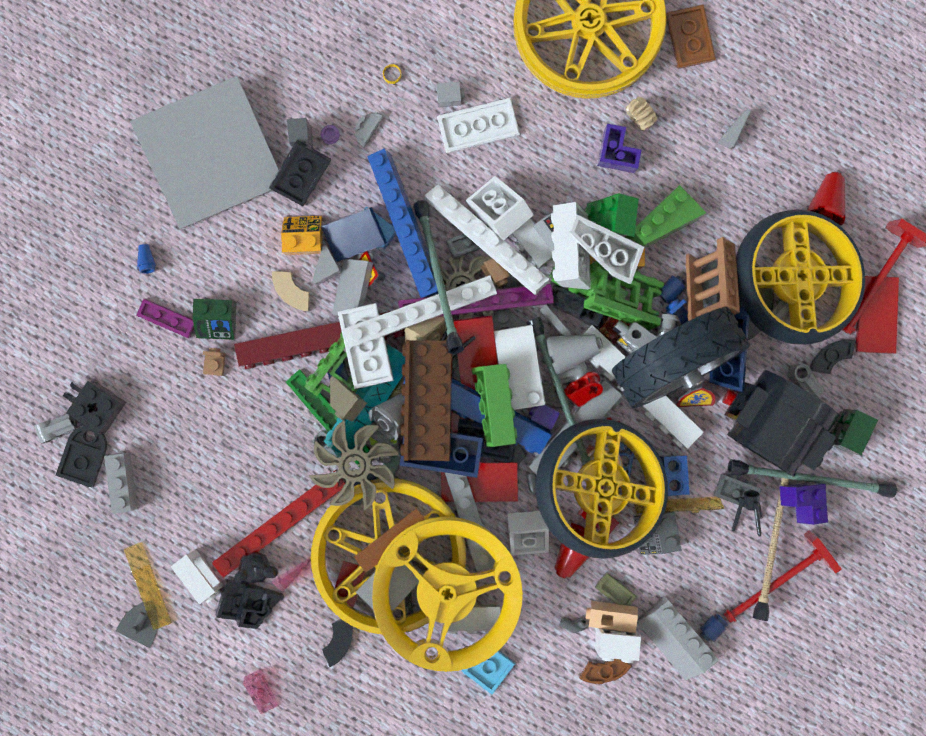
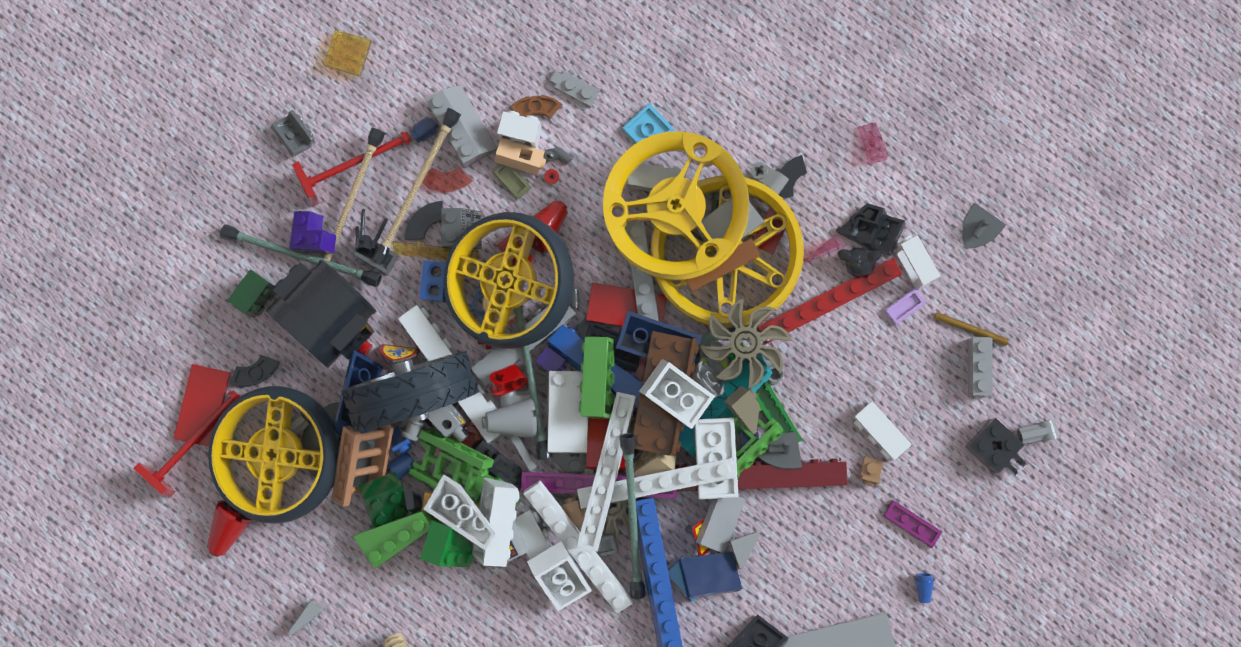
camera: 170 degrees left, 5 degrees down
black tile [55,426,107,488] -> none
clear yellow piece [124,542,172,630] -> none
dark green slope [192,299,237,340] -> none
tan tile [272,271,310,312] -> none
light orange slope [281,216,323,255] -> none
white slope [508,511,549,556] -> none
dark purple brick [597,123,642,173] -> none
light grey piece [788,364,825,397] -> none
none -> dark grey bracket [271,110,314,157]
none -> clear yellow plate [324,30,372,77]
none -> dark green brick [358,472,411,528]
none -> tan hose [371,108,461,265]
none -> black tile [404,489,422,513]
none -> black tile [405,201,443,240]
none -> clear red tile [422,167,473,192]
none -> red piece [544,169,559,184]
none -> light grey hinge [548,71,600,108]
none -> white plate [577,392,637,552]
none -> white slope [639,359,715,429]
none -> light grey piece [751,162,789,195]
none -> dark grey shield [757,432,802,469]
none -> white brick [852,401,912,461]
none -> lavender tile [884,288,926,326]
none -> pearl gold bar [934,312,1009,346]

